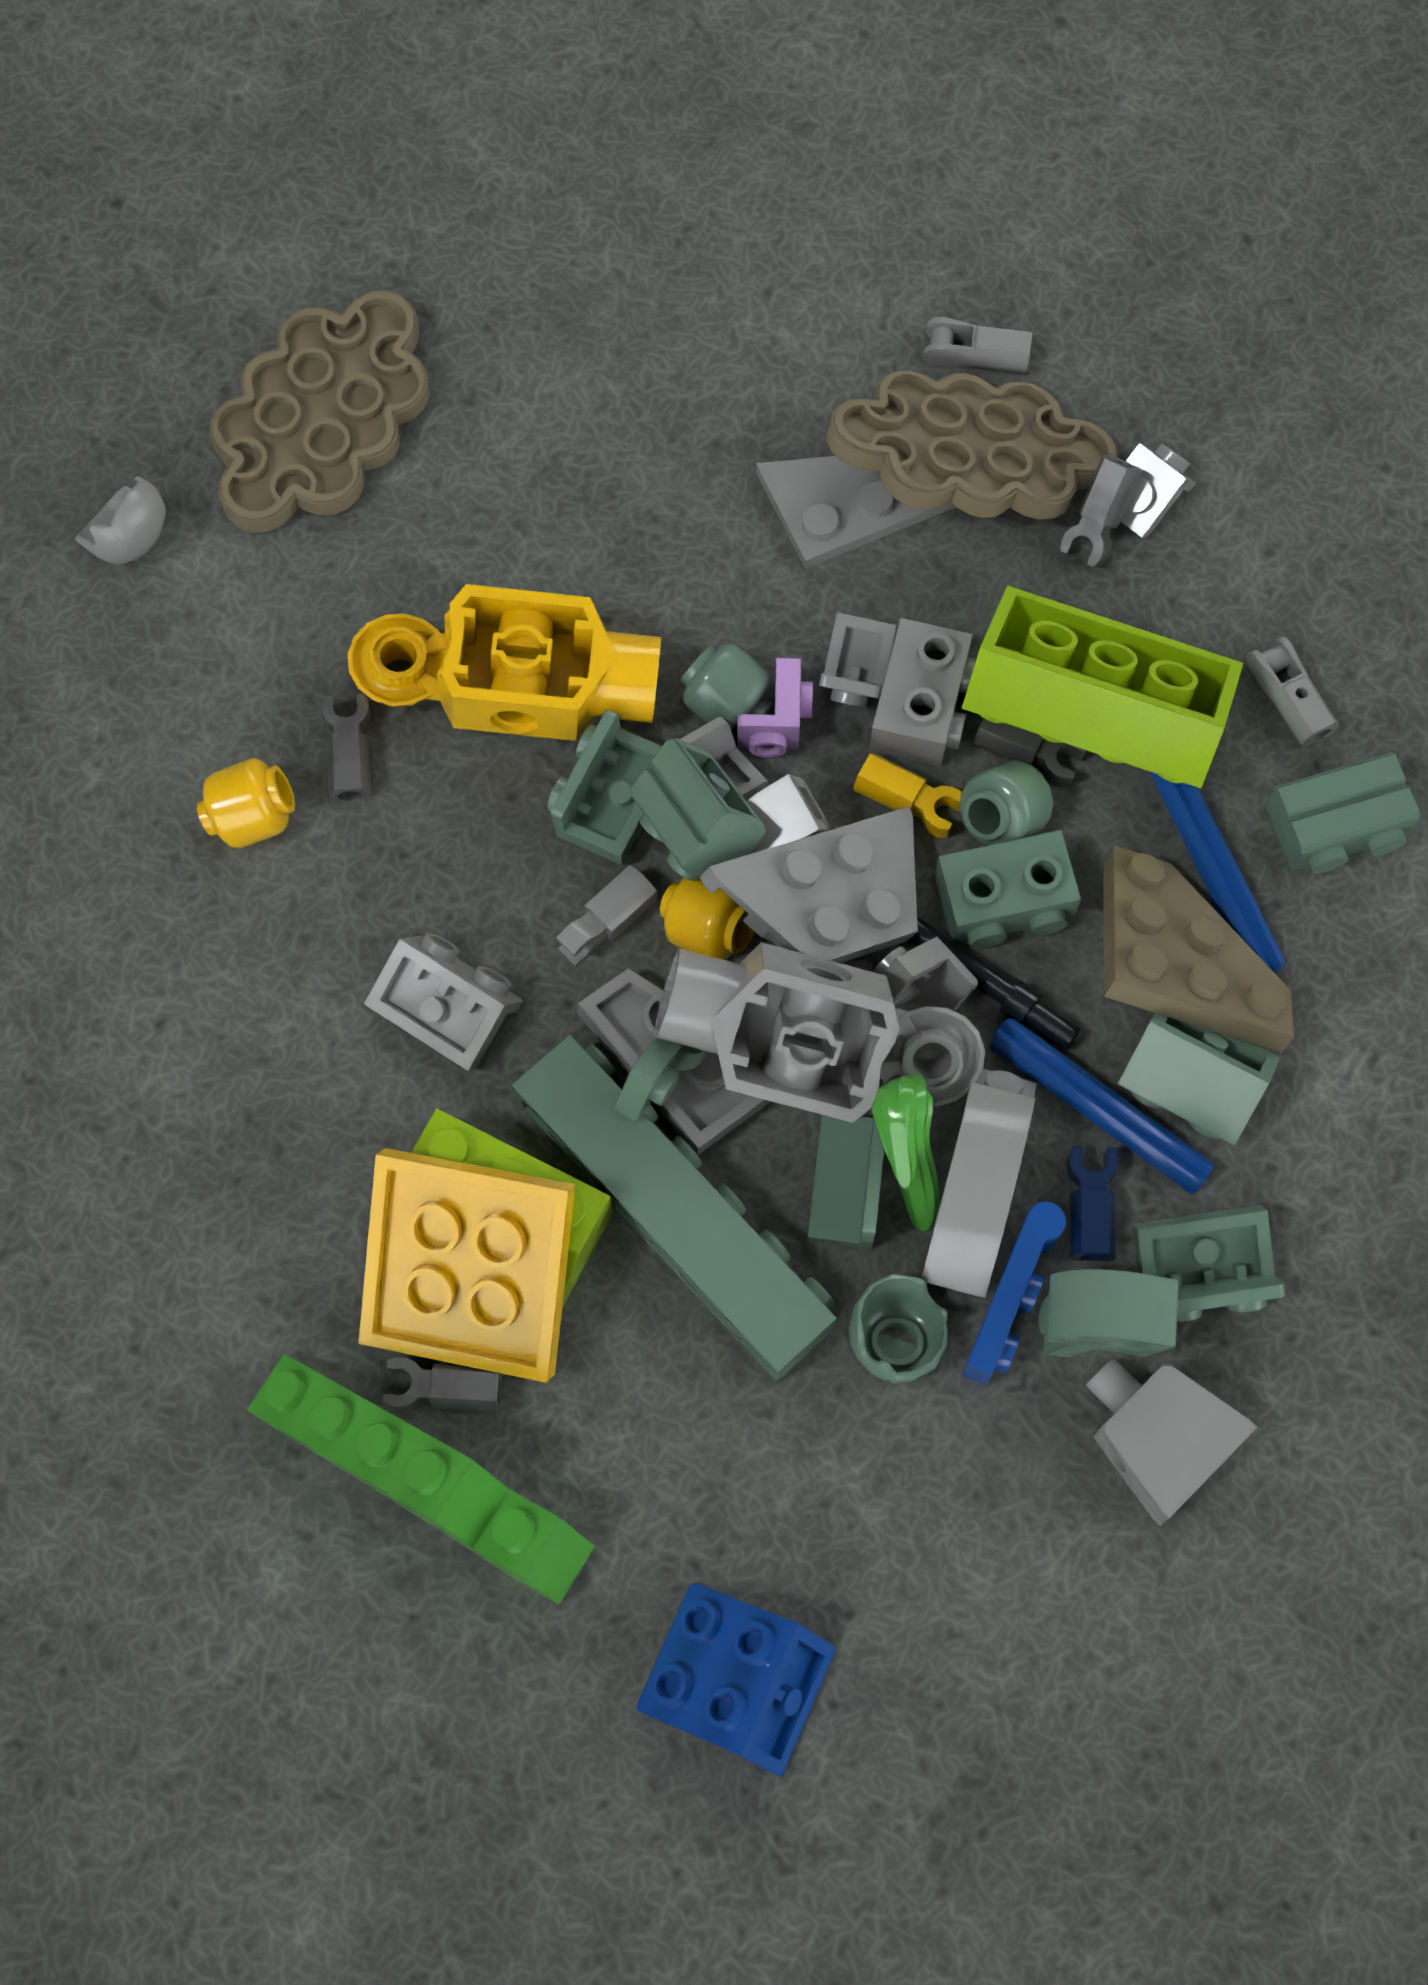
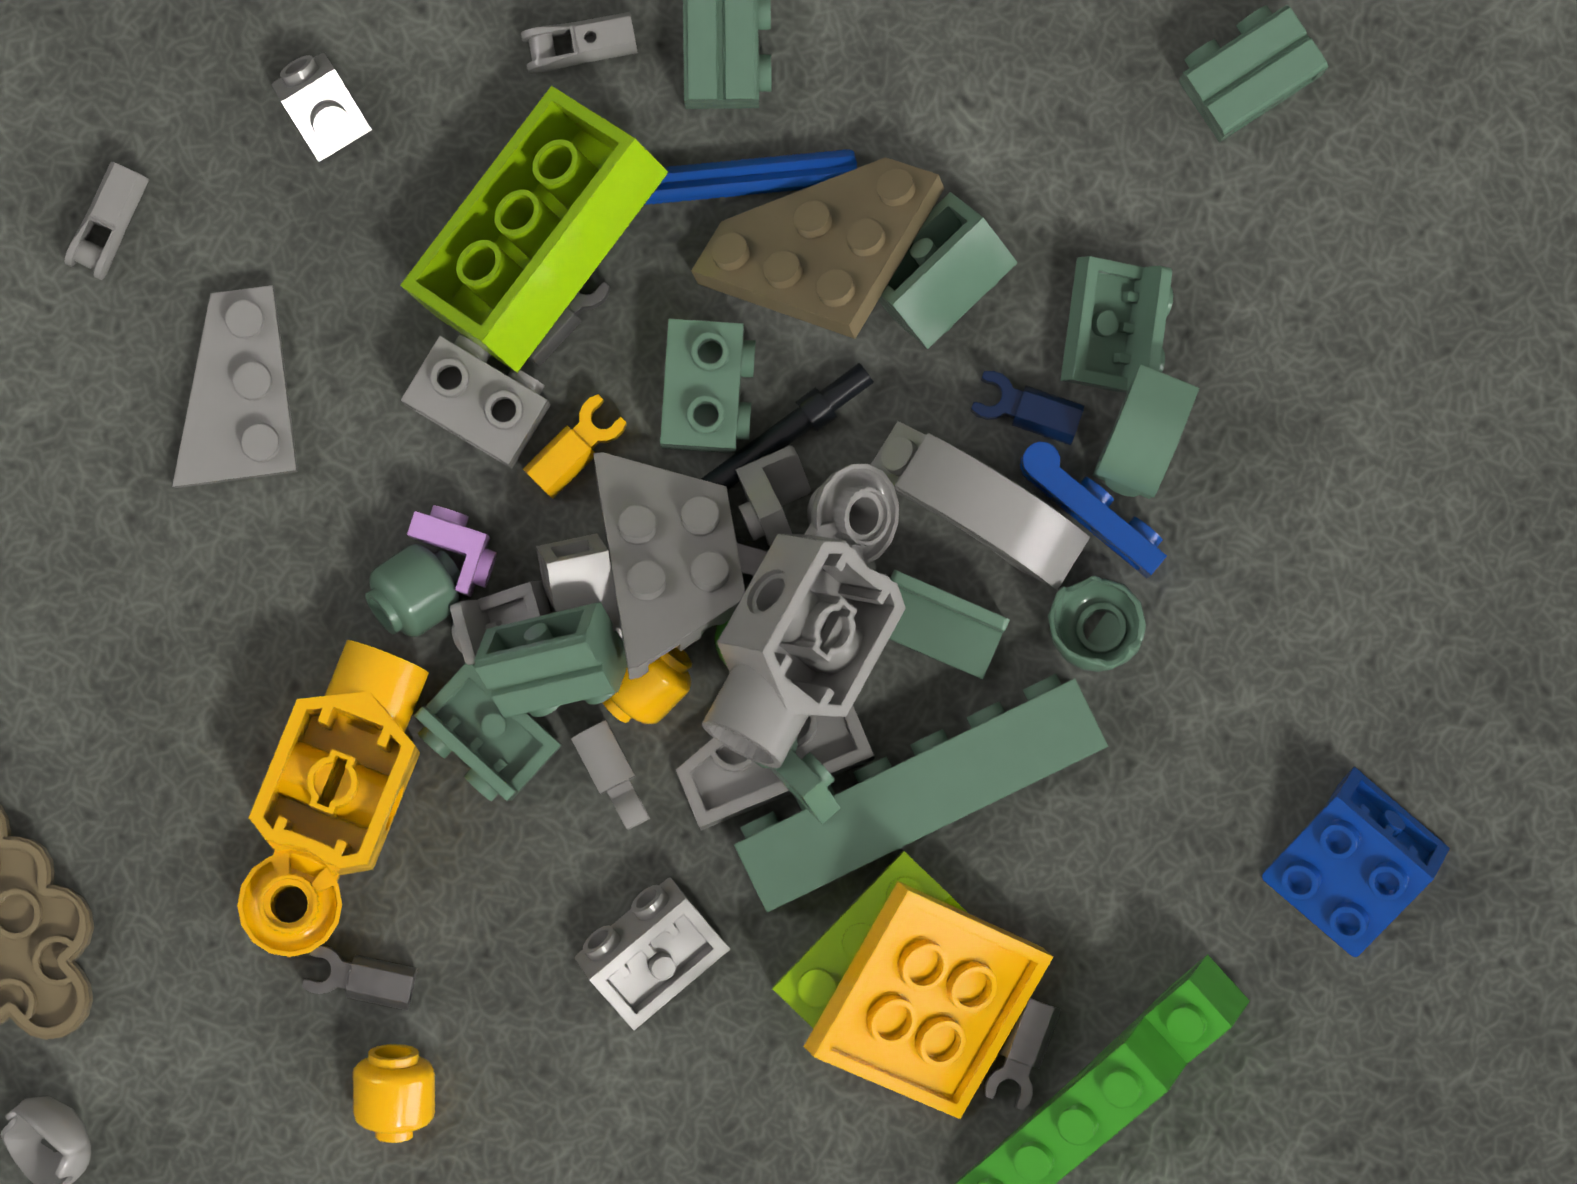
camera: 75 degrees left, 15 degrees up
light grey bracket [819,612,898,708] -> none
dark tan plate [826,371,1118,519] -> none
bright green piece [872,1073,939,1231] -> none
sand green head [959,760,1053,846] -> none
blue axle [990,1018,1214,1193] -> none
flat silver bar [1060,455,1142,567] -> none
light grey torso [1086,1357,1257,1526] -> none

